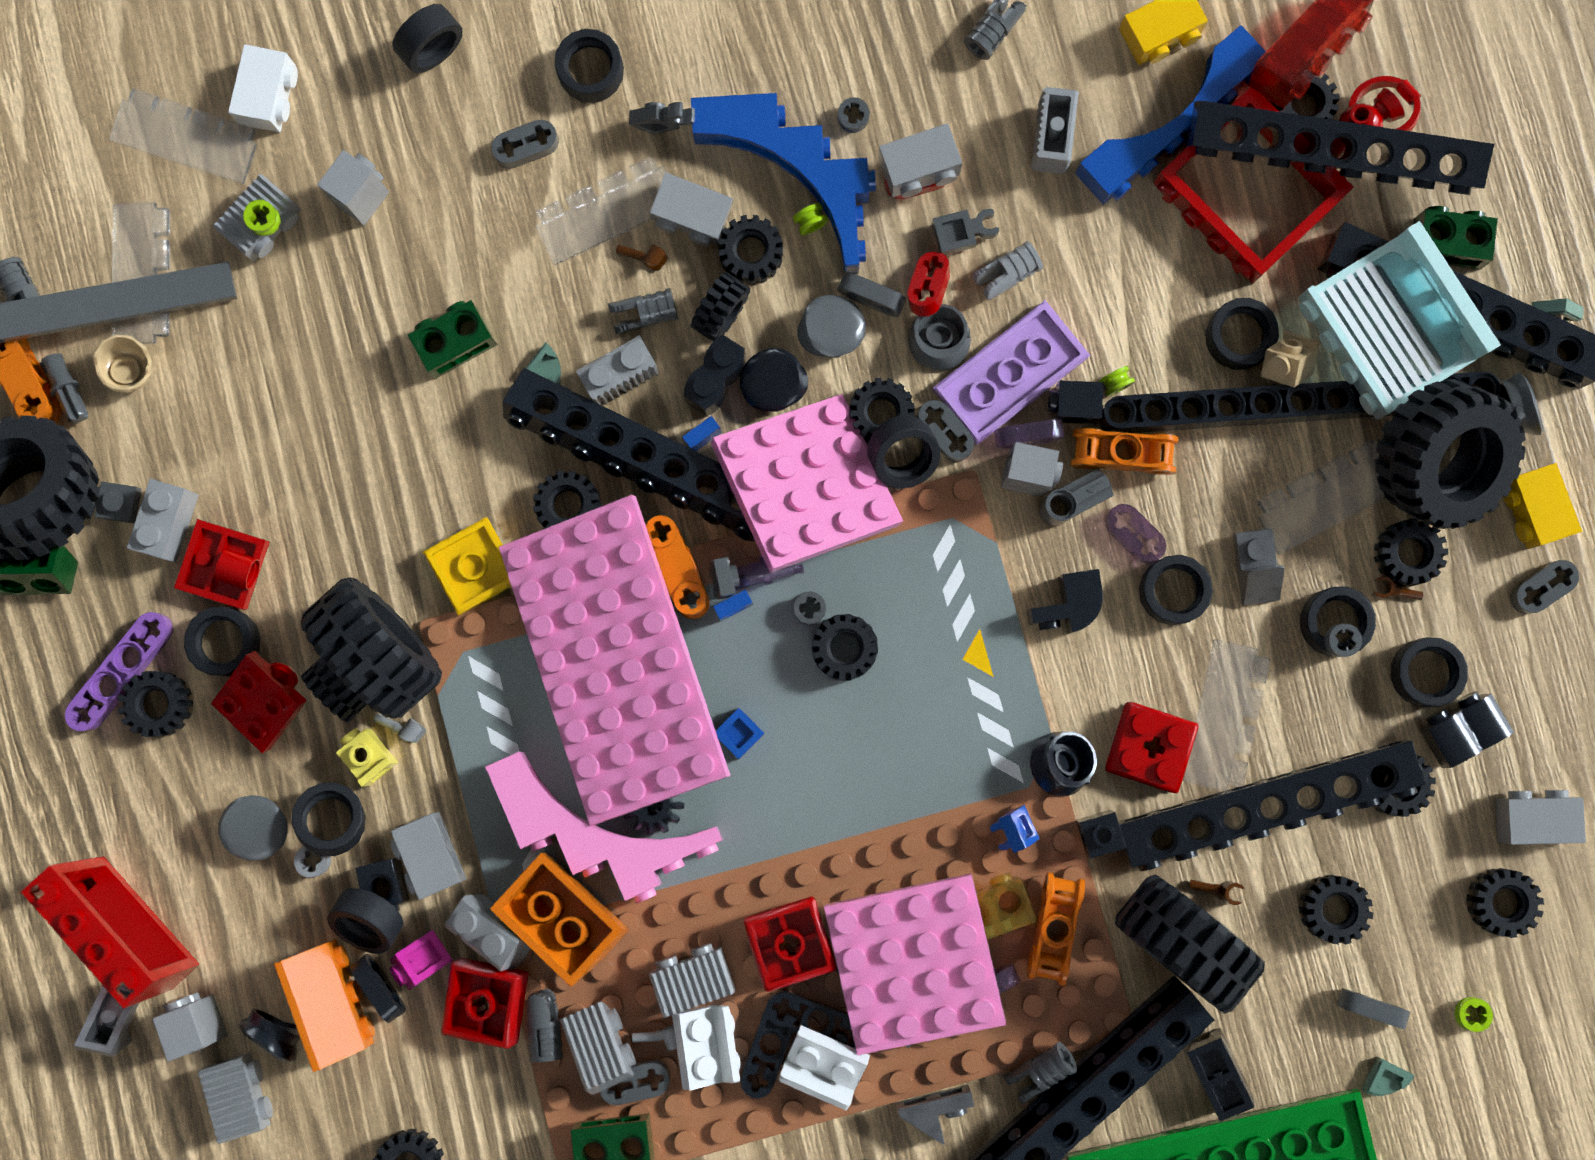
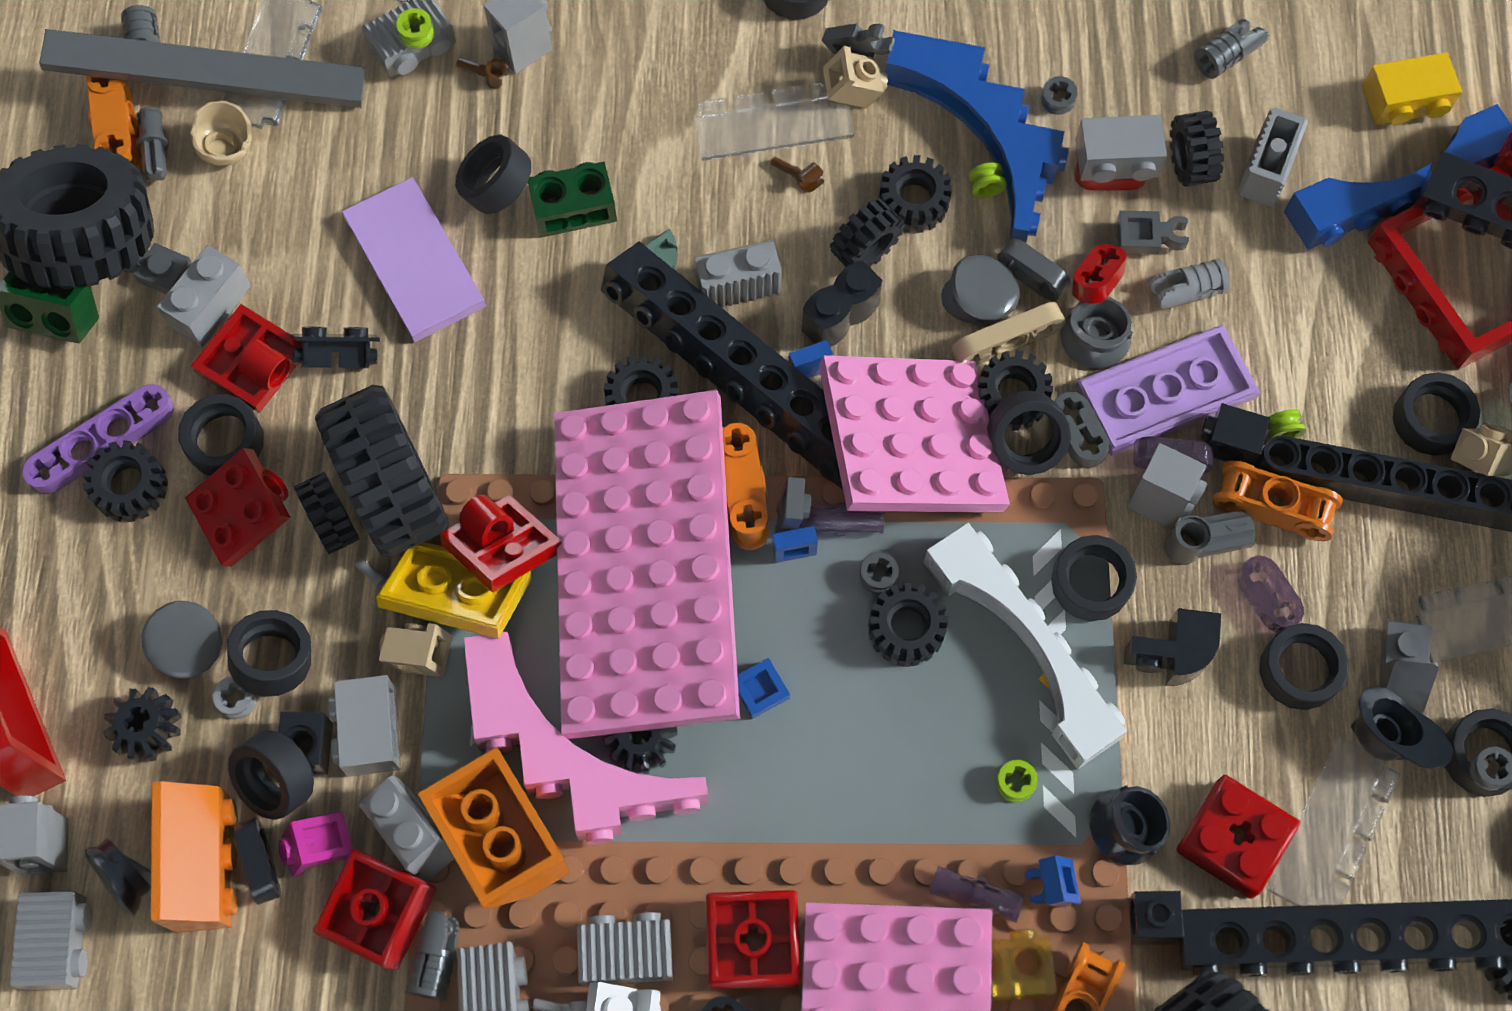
camera: 10 degrees right, 15 degrees down
light yellow brick [336,728,399,787] -> none
yellow plate [423,517,512,616] -> none
dark grey beam [491,119,559,169] -> none
dark grey hinge [608,288,678,334] -> none
light grey brick [650,172,733,246] -> none
black piece [740,348,808,412] -> none
none -> black gear [104,687,182,762]
none -> black hinge [291,326,380,369]
none -> lavender tile [342,177,486,343]
none -> yellow tile [376,542,532,639]
none -> tan brick [379,623,453,677]
none -> red plate [440,495,561,593]
none -> black tyre [455,134,531,214]
none -> reddish brown hand [456,58,508,89]
none -> tan brick [823,46,888,108]
none -> white arch [923,522,1127,769]
none -> clear purple pin [929,865,1025,923]
none -> tan beam [951,302,1066,365]
none -> lime bush [996,760,1038,803]
none -> black tyre [1051,535,1137,621]
none -> black tyre [1169,110,1224,187]
none -> black piece [1351,686,1454,769]

